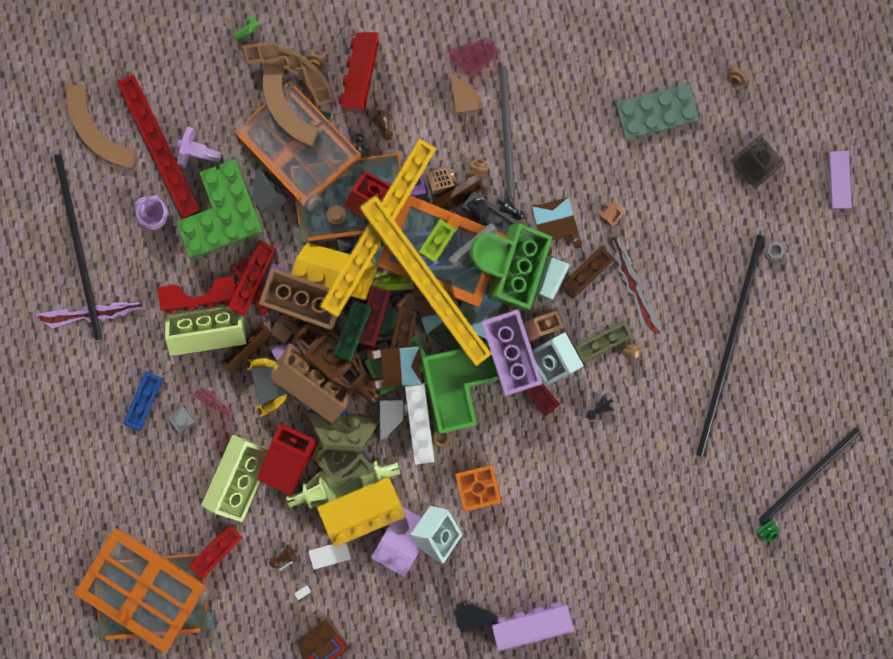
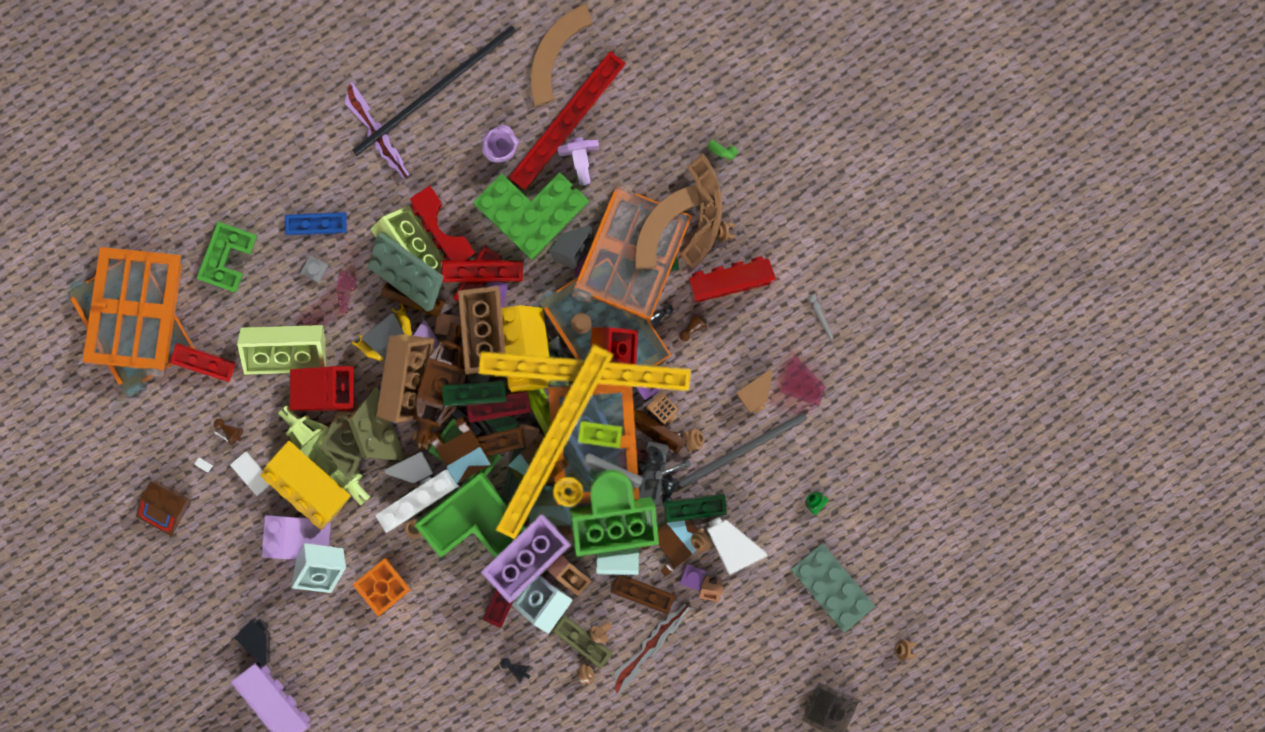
camera: 60 degrees right, 0 degrees up
none -> bright green plate [197,221,258,293]
none -> sand green plate [368,232,444,311]
none -> yellow wheel [553,477,583,507]
none -> medium nougat plate [590,622,612,643]
none -> dark grey hinge [654,460,691,479]
none -> dark green tile [663,493,727,523]
none -> medium lavender plate [680,564,706,591]
none -> medium nougat plate [691,528,714,552]
none -> white slope [706,517,767,574]
none -> green plate [805,491,829,516]
none -> light grey piece [808,294,833,339]

